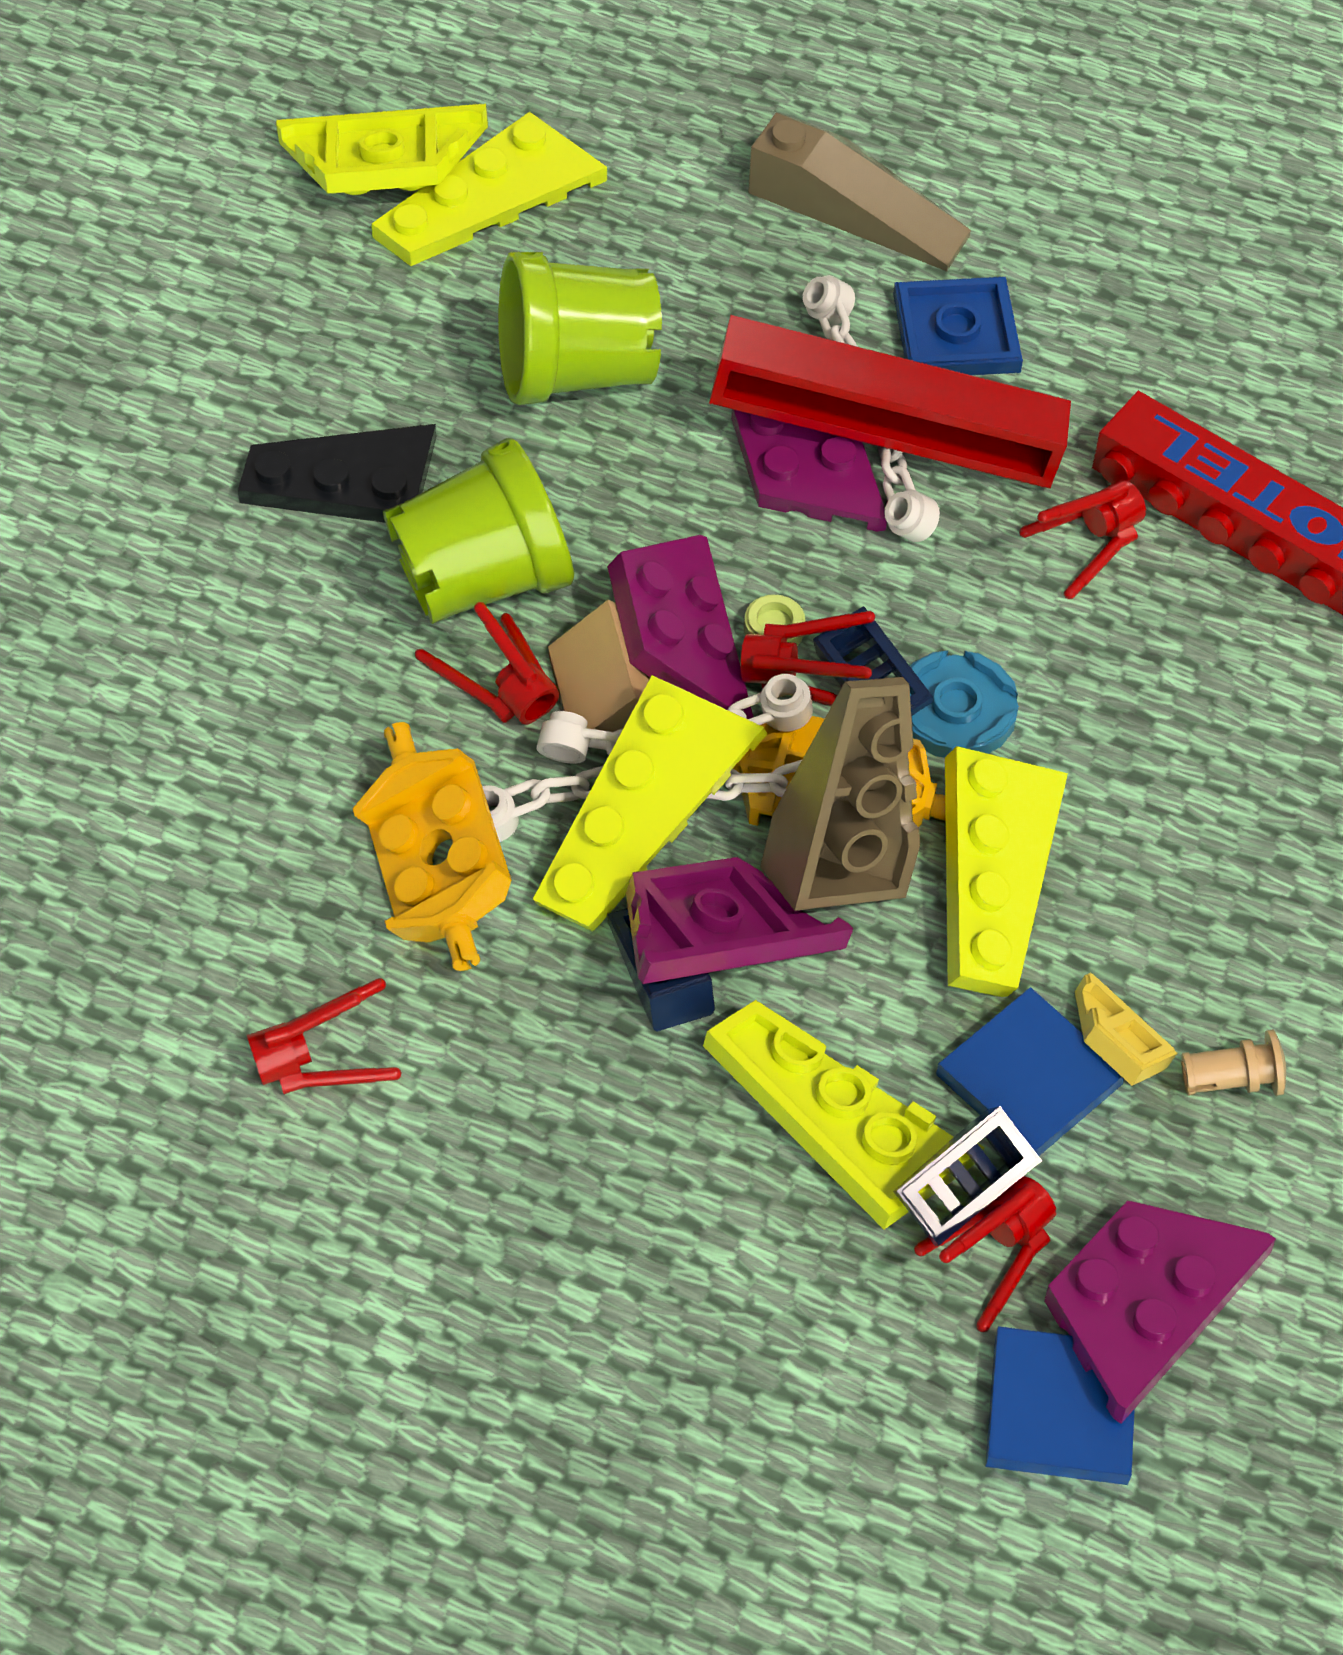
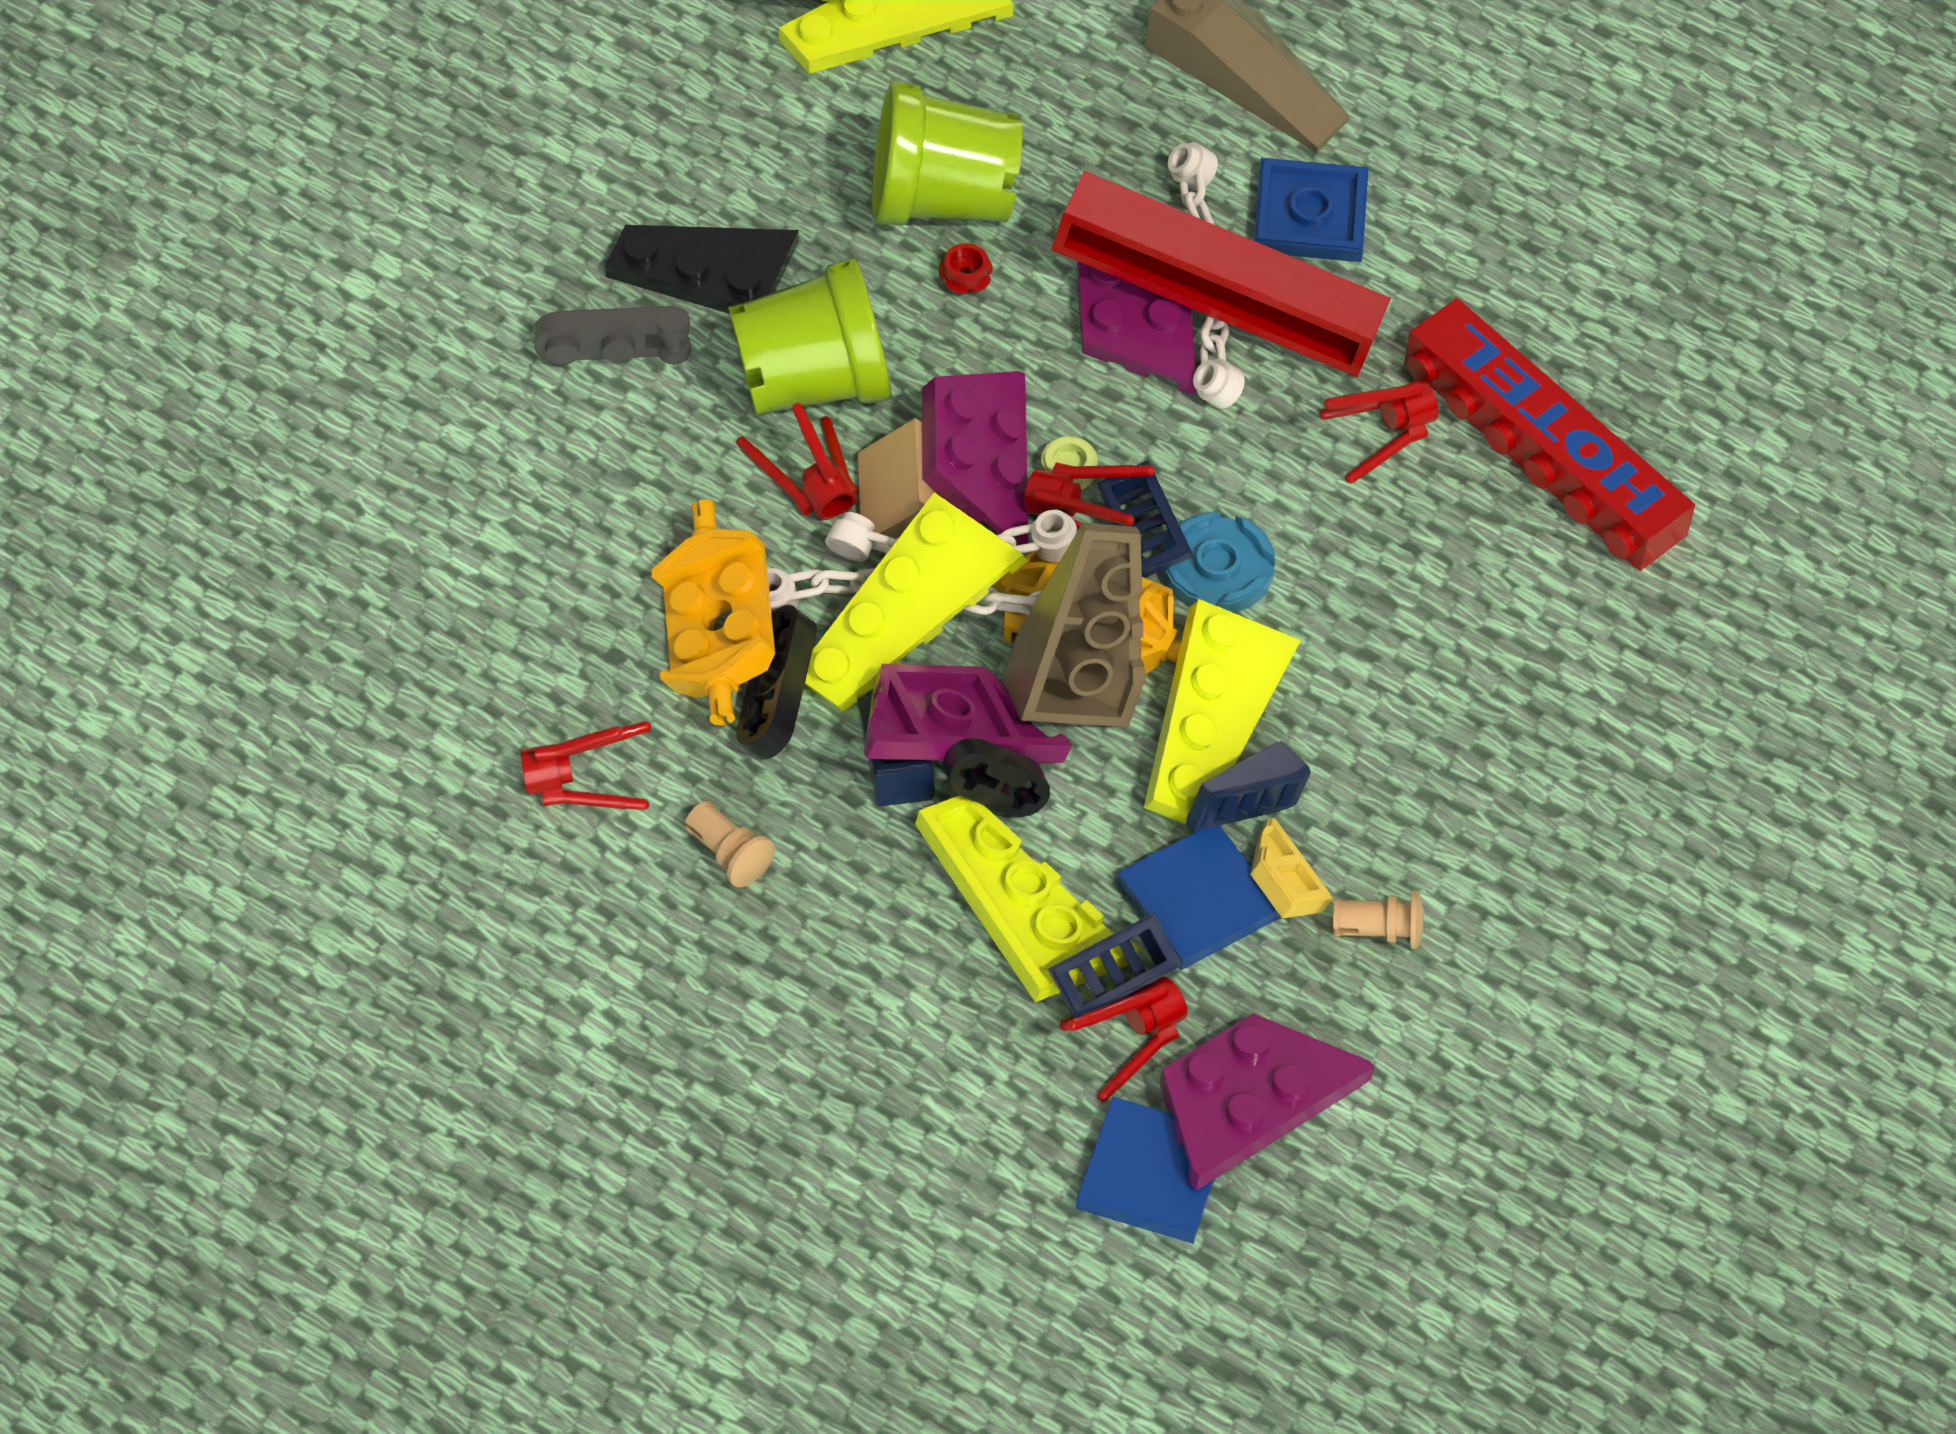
camera: 10 degrees right, 0 degrees up
none -> dark grey plate [533,306,691,365]
none -> tan pin [685,801,775,888]
none -> black beam [736,604,817,759]
none -> red plate [939,243,993,294]
none -> black beam [944,738,1050,817]
none -> dark blue slope [1186,741,1311,832]

